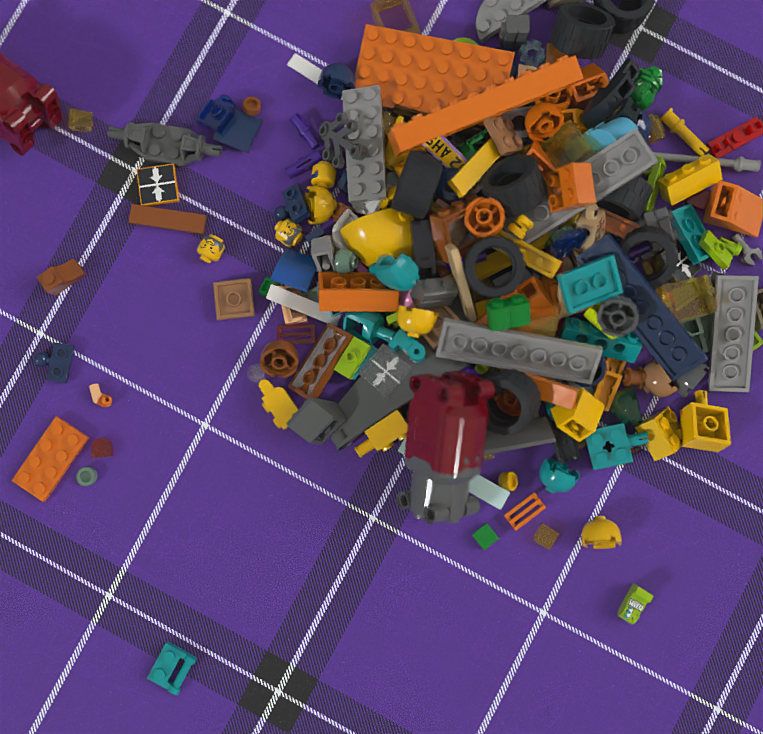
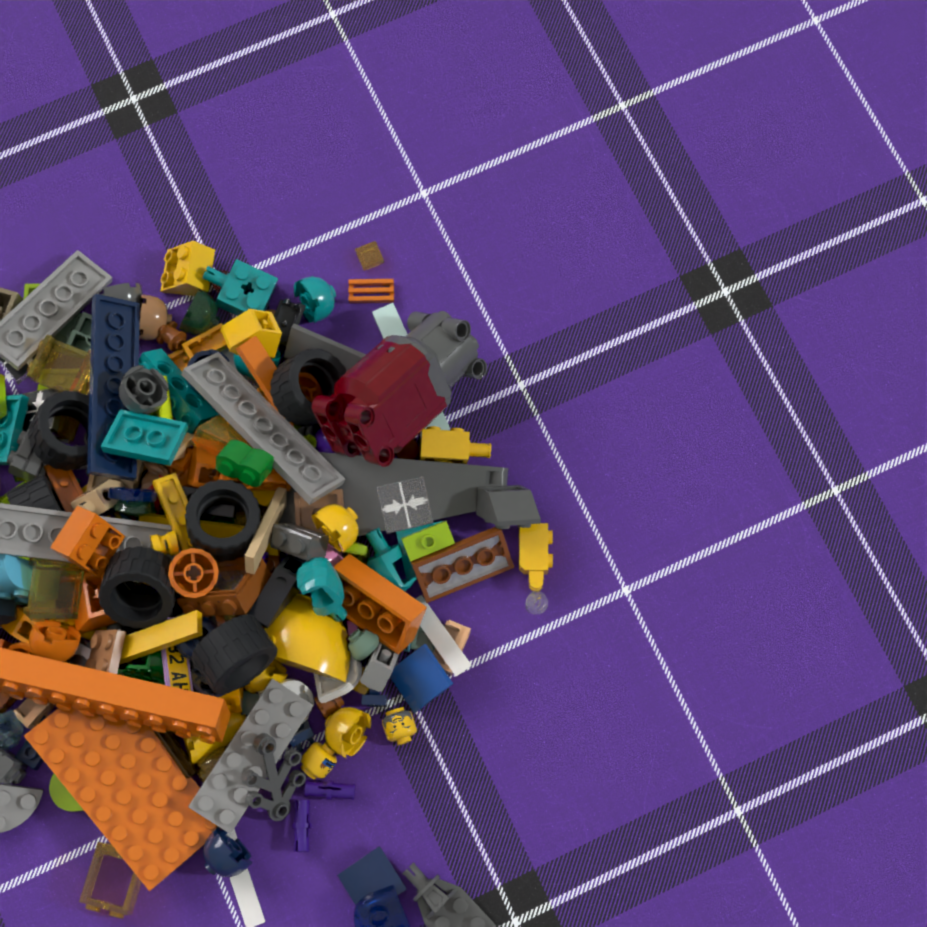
camera: 145 degrees left, 10 degrees down
orange piece [11,416,90,502] -> none
dark blue plate [33,342,75,383] -> none
dark orange arch [36,258,87,296] -> none
sand green tile [76,467,98,486] -> none
arm [89,383,112,407] -> none
clear red tile [91,438,113,458] -> none
dark orange tile [129,204,207,235] -> none
black tile [136,164,180,206] -> none
teal plate [147,641,197,695] -> none
yellow head [197,234,225,264] -> none
medium nougat plate [213,278,255,321] -> none
dark orange tile [242,96,261,116] -> none
green tile [258,276,280,297] -> none
dark orange cylinder [260,339,299,378] -> none
dark blue plate [274,182,311,224] -> none
clear red tile [277,324,316,344] -> none
teal leg [388,329,426,364] -> none
green tile [471,523,499,550] -> none
yellow tile [498,471,518,491] -> none
yellow cylinder [581,516,622,549] -> none
lime leg [617,583,653,625] -> none
yellow brick [680,390,731,452] -> none

